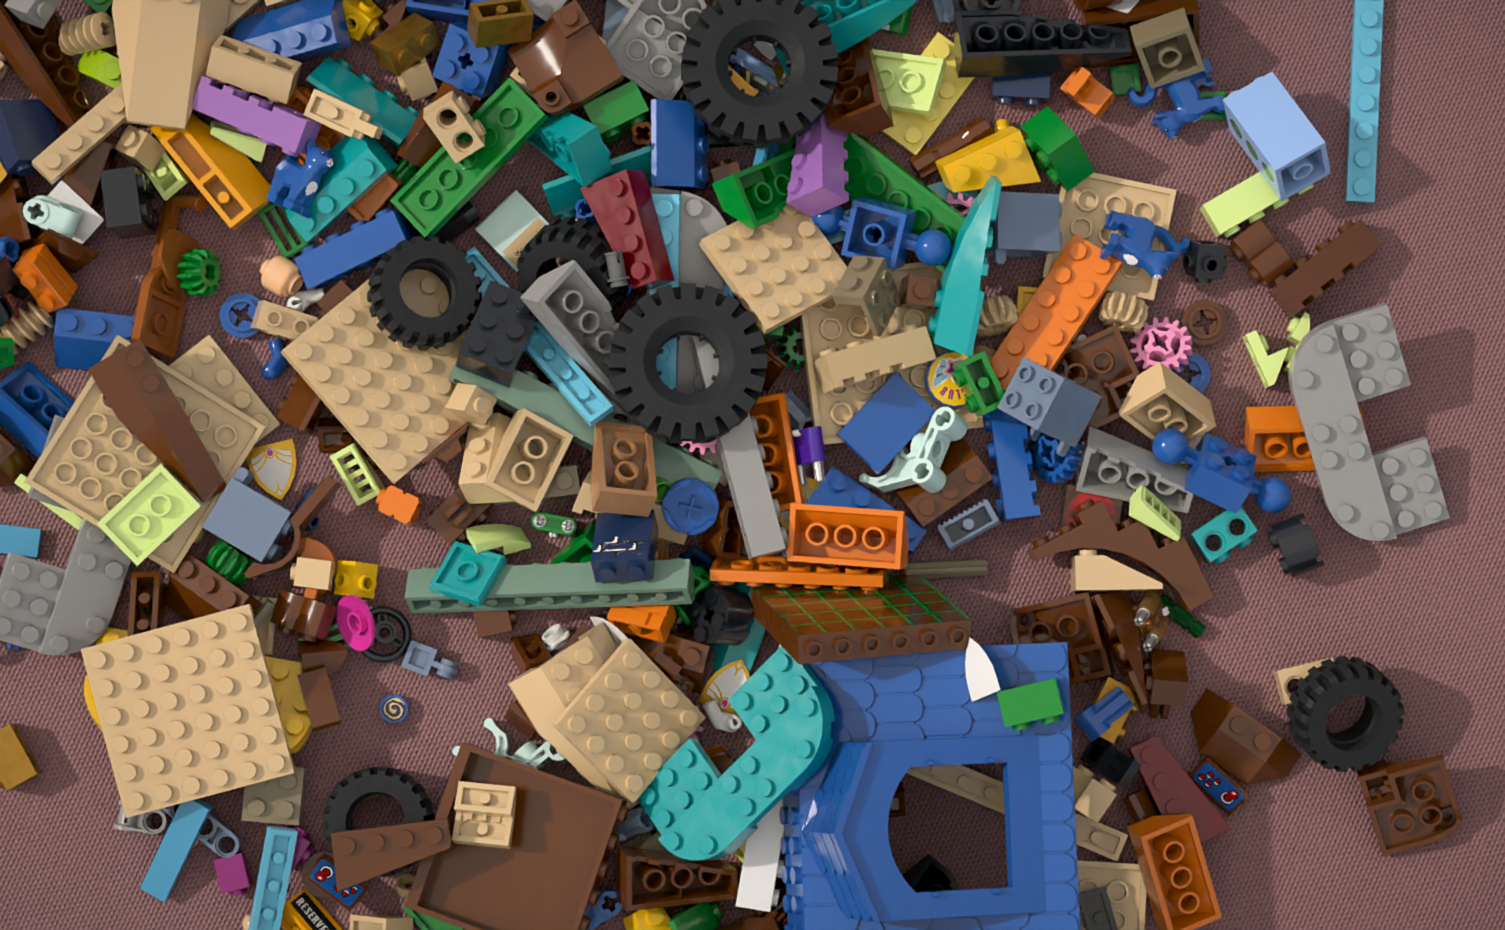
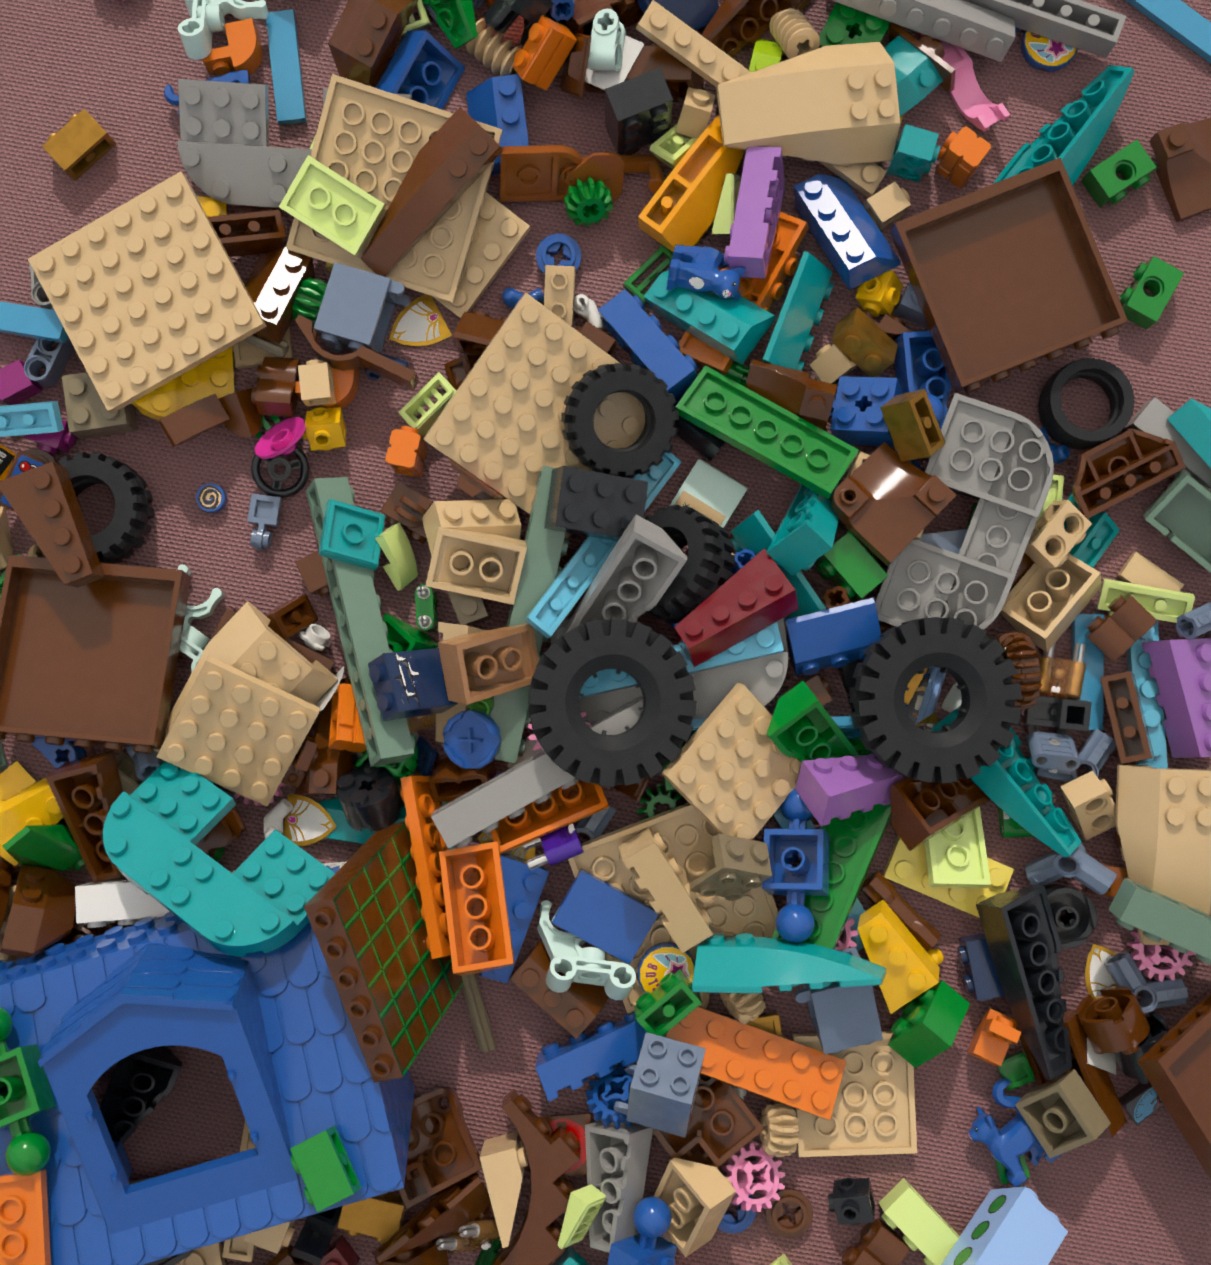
camera: 80 degrees right, 0 degrees up
tan brick [205,35,302,104] -> none
light nougat head [260,255,304,297] -> none
tan hinge [303,89,384,140] -> none
tan brick [423,90,486,164] -> none
tan brick [445,383,497,424] -> none
tan slope [452,781,516,849] -> none
dark grey pin [604,250,630,288] -> none
reddish brown brick [898,274,937,311] -> none
sand blue brick [936,499,1000,552] -> none
white sticker [965,638,1000,702] -> none
blue piece [1073,686,1134,742] -> none
blue animal [1100,210,1190,280] -> none

